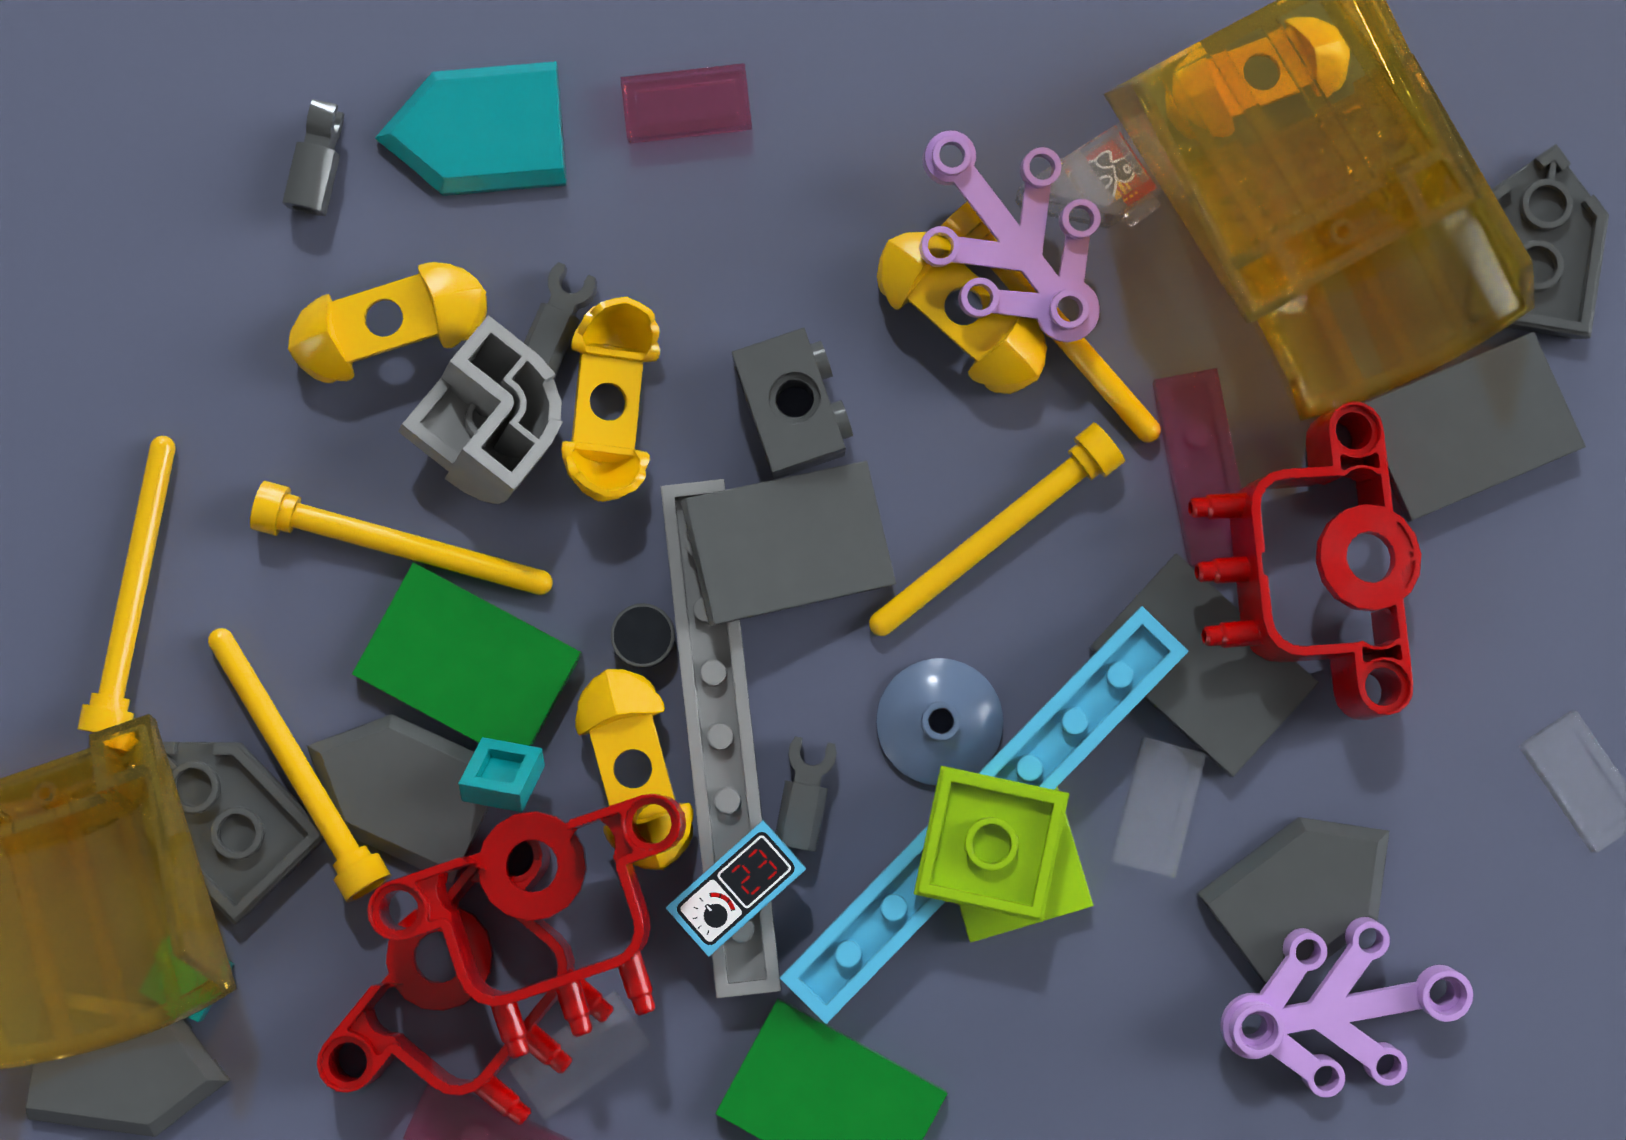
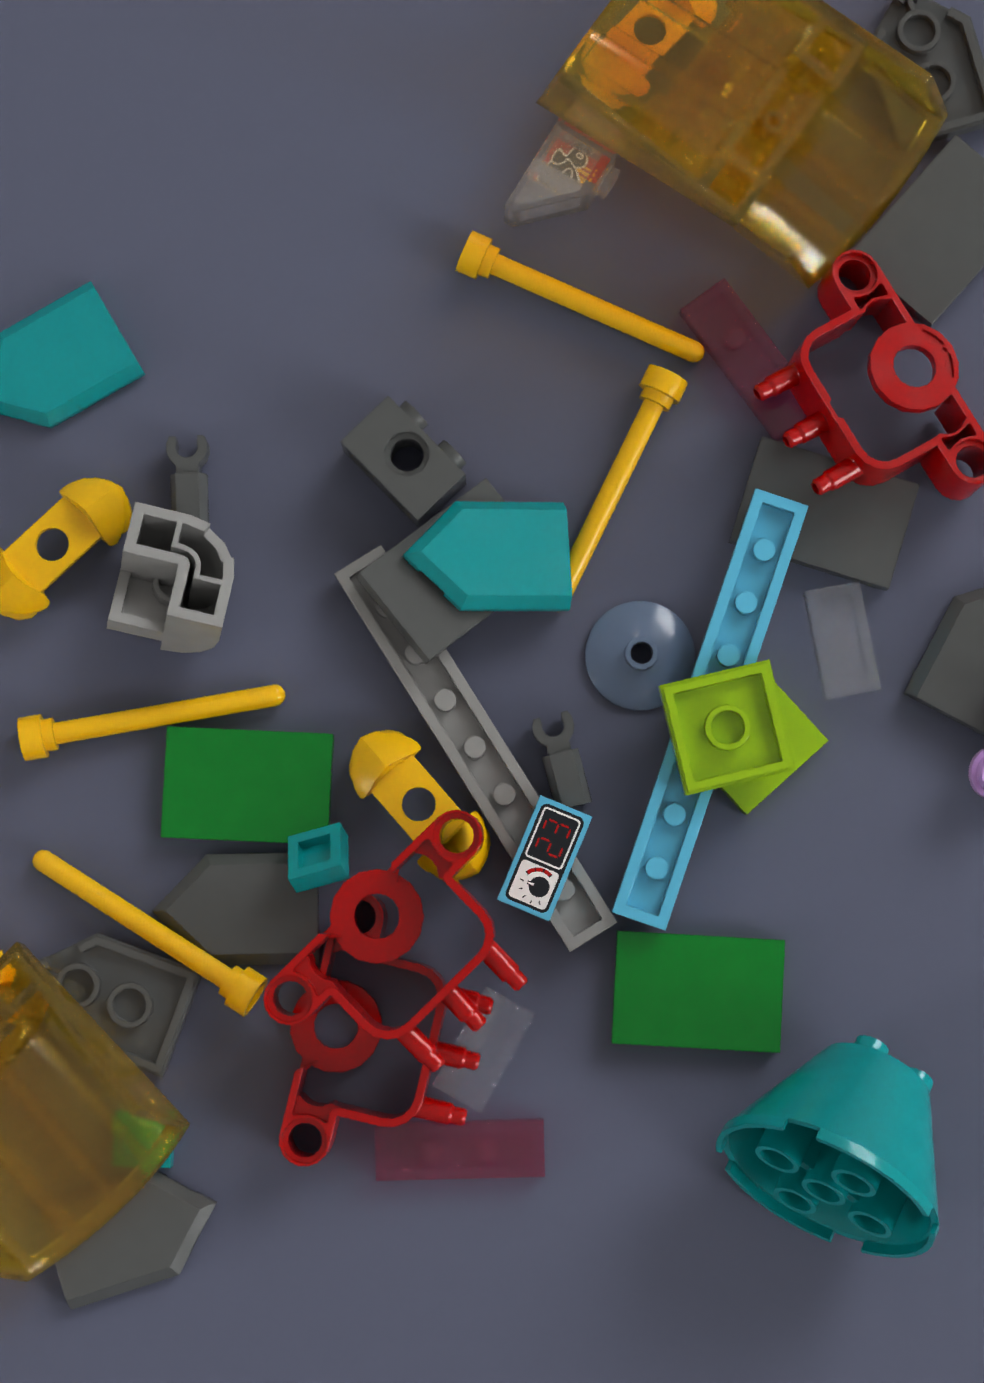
camera: 25 degrees left, 0 degrees up
yellow piece [561,297,660,502] -> none
black tile [611,603,676,668] -> none
clear pink tile [620,63,752,144] -> none
yellow piece [877,232,1047,394] -> none
lavender plant [919,131,1101,342] -> none
none -> teal tile [402,501,572,611]

